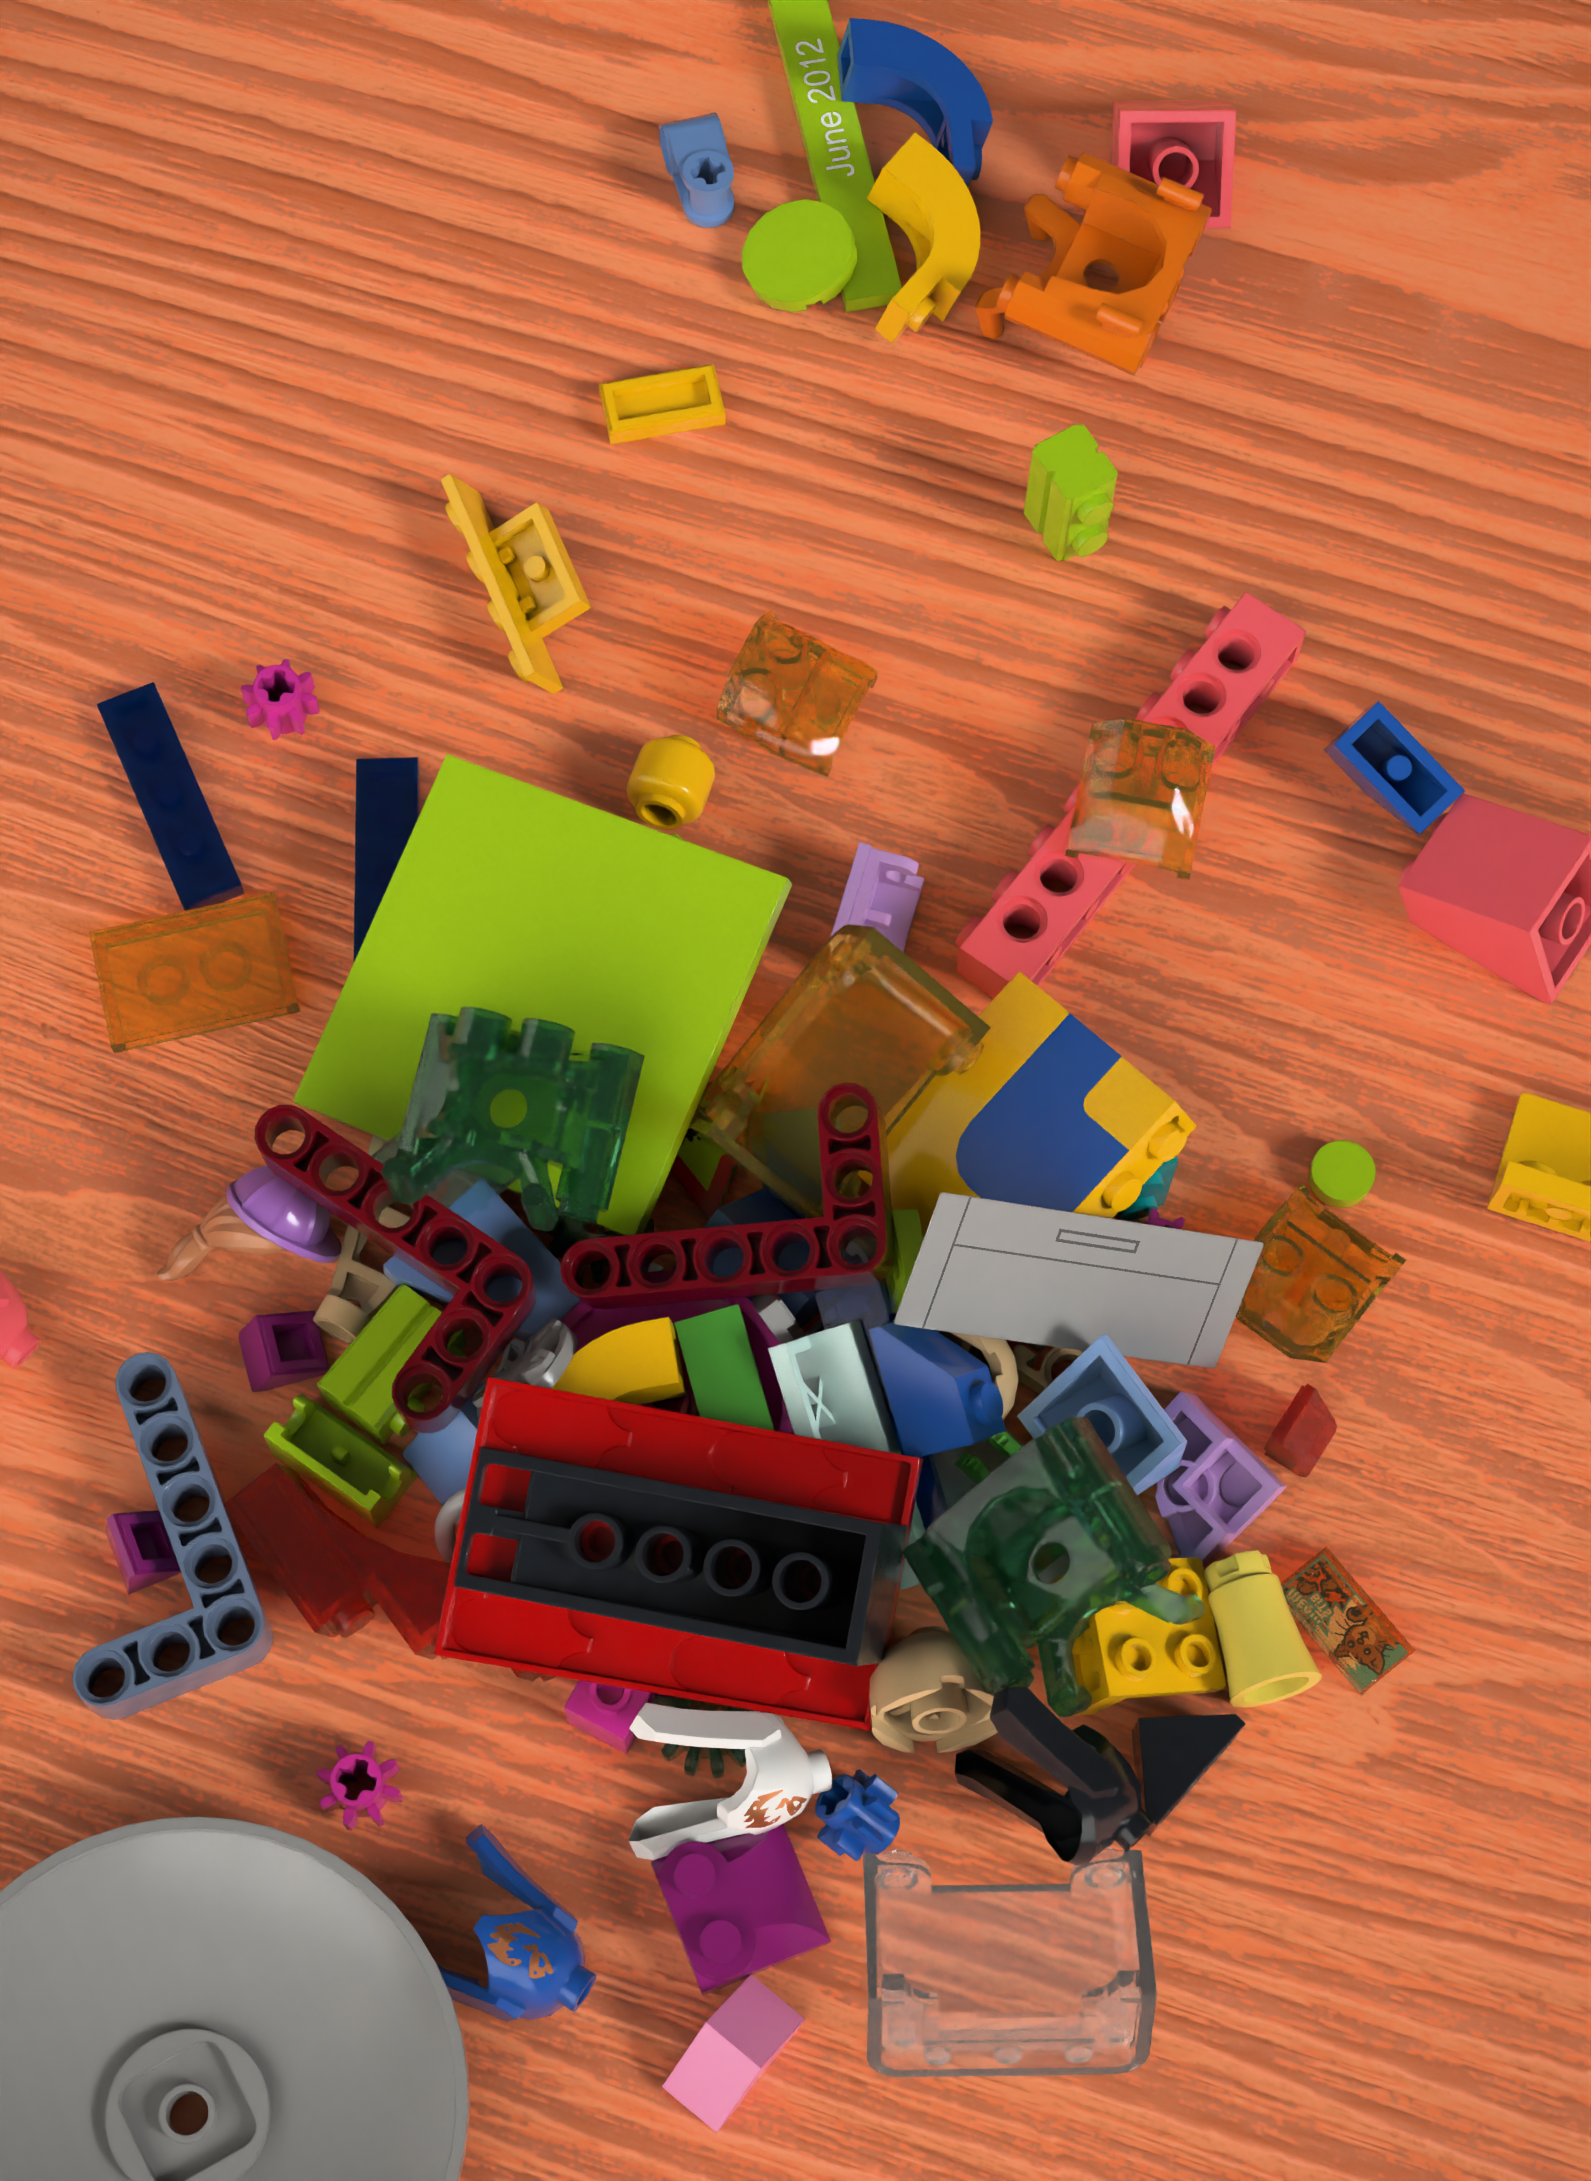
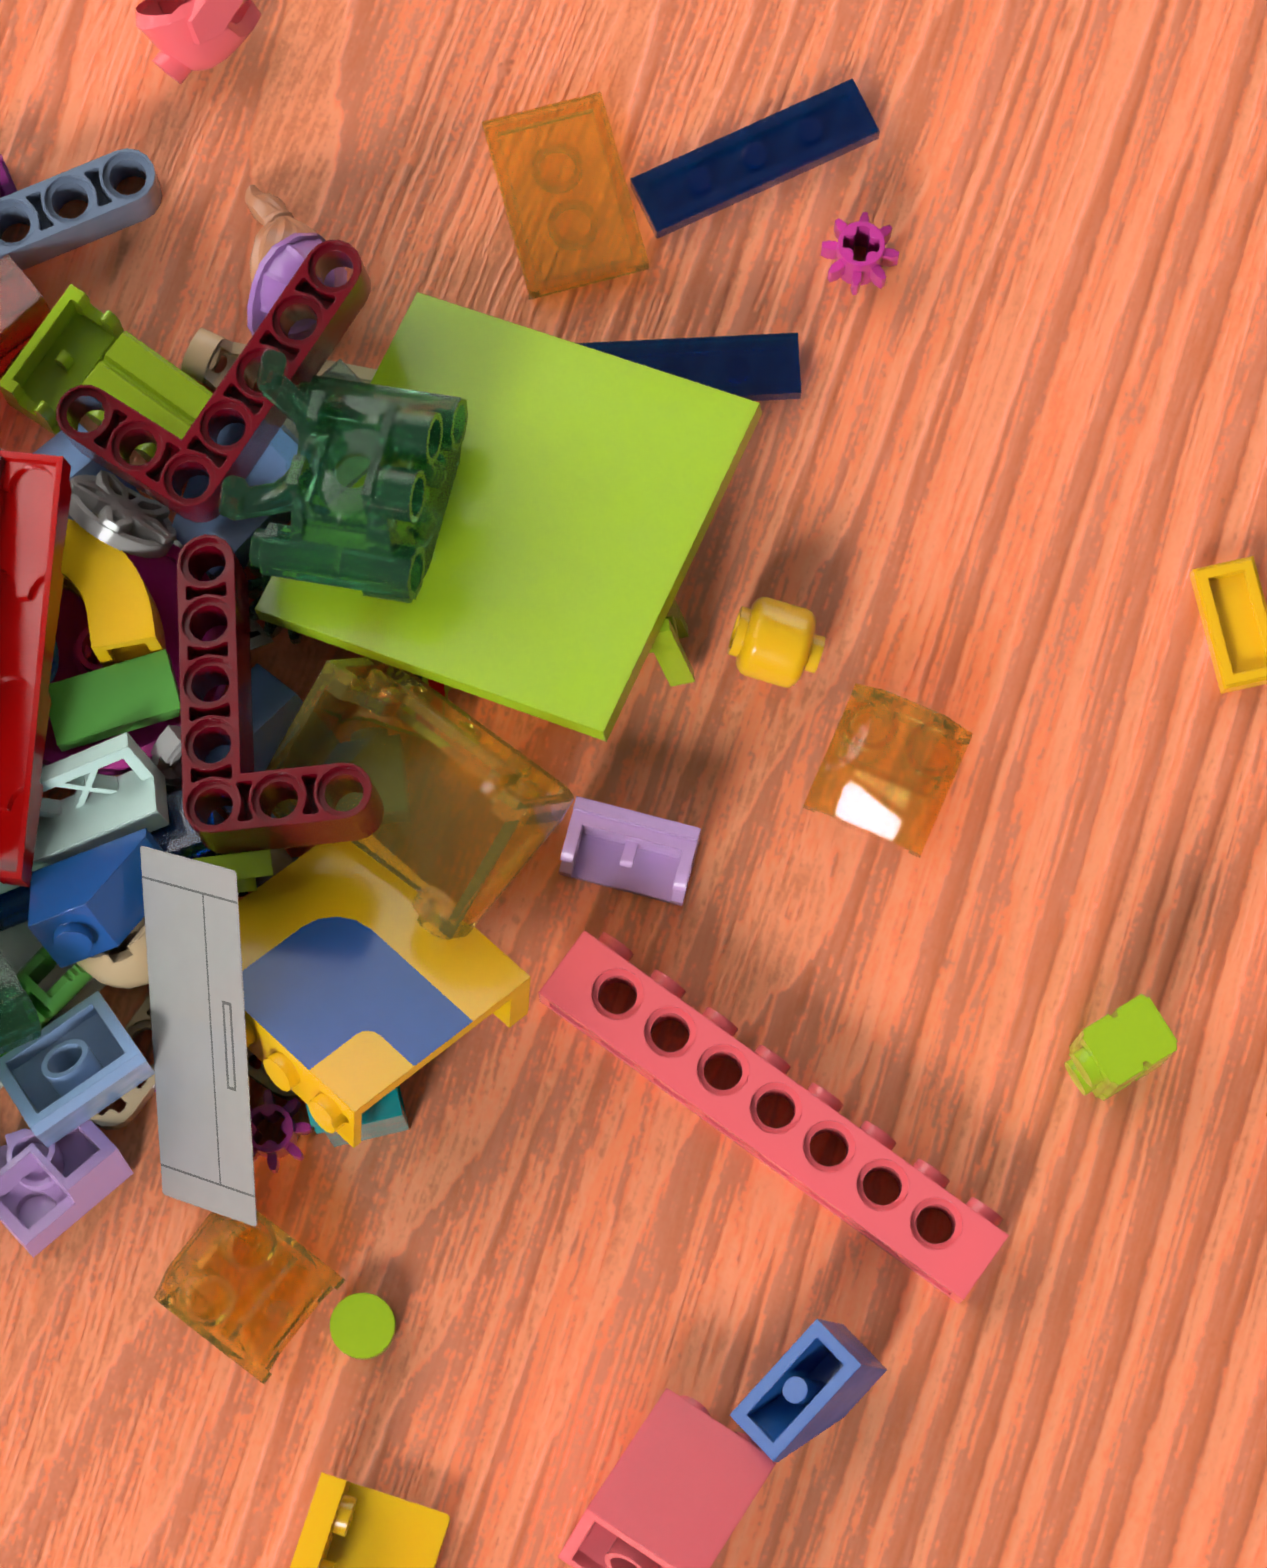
camera: 90 degrees right, 10 degrees up
magenta slope [239,1310,330,1392] -> none
yellow bracket [441,473,591,694] -> none
clear yellow slope [1065,718,1216,880] -> none
clear red slope [1264,1383,1337,1478] -> none

